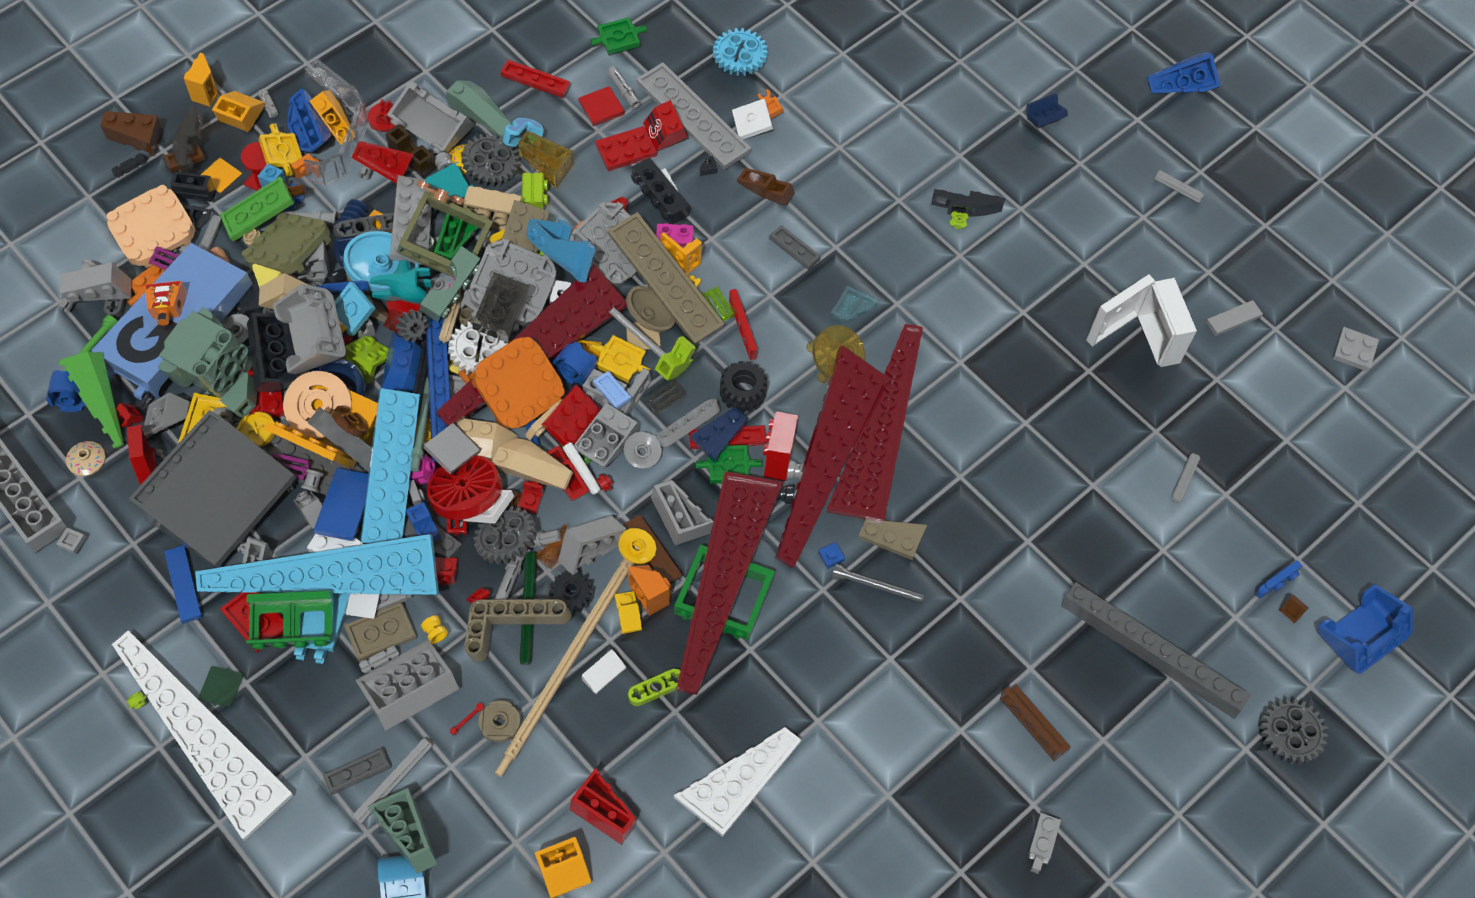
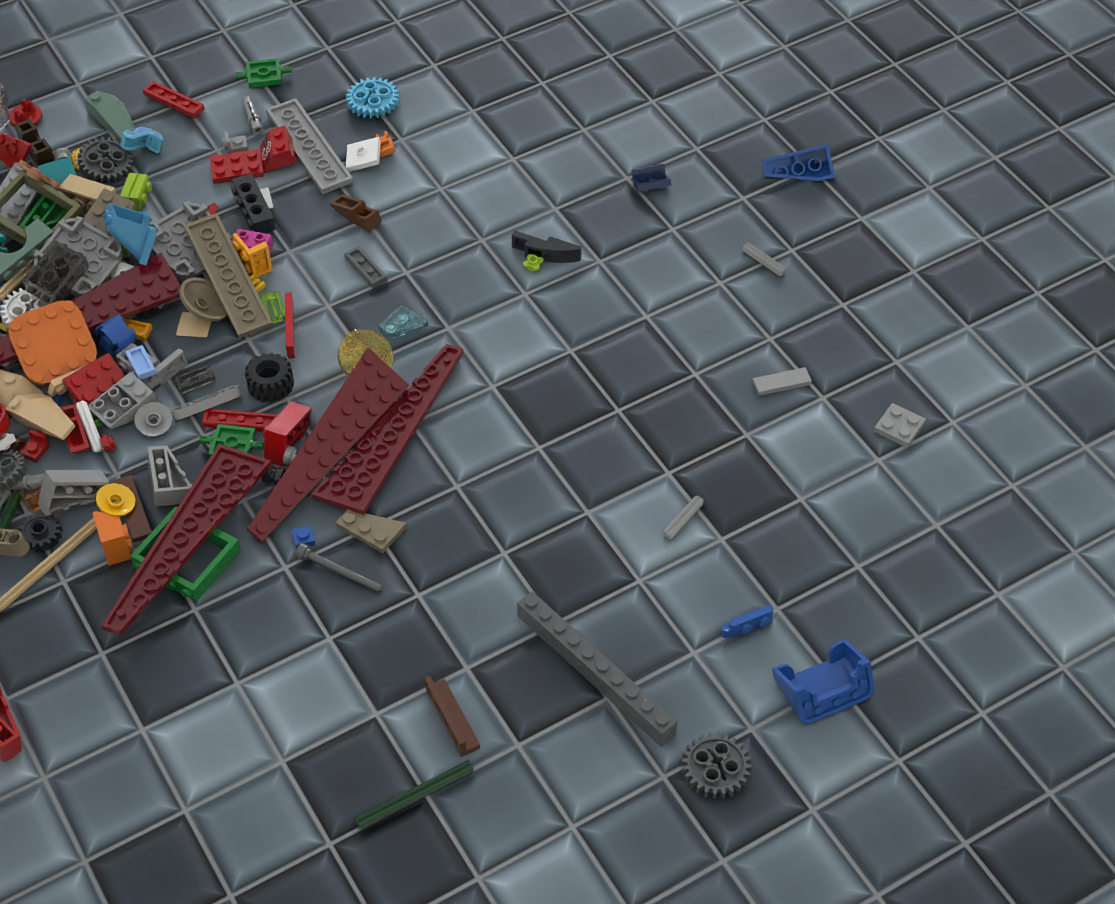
camera: 15 degrees right, 10 degrees down
light grey windscreen [387,80,474,154] -> none
clear yellow wedge [518,130,574,188] -> none
red tile [578,86,624,126] -> none
white slope [582,650,626,694] -> none
yellow plate [591,335,651,383] -> none
light grey bar [609,307,666,358] -> none
yellow slope [615,591,642,634] -> none
lime beam [628,669,680,706] -> none
lime brick [655,336,696,381] -> none
white wing [674,727,801,837] -> none
dark blue wing [691,407,747,463] -> none
black tile [700,156,717,176] -> none
light grey hinge [1028,813,1061,874] -> none
white container [1087,275,1197,367] -> none
reddish brown tile [1280,595,1309,623] -> none
none -> light grey bracket [222,132,248,153]
none -> dark green axle [355,760,473,829]

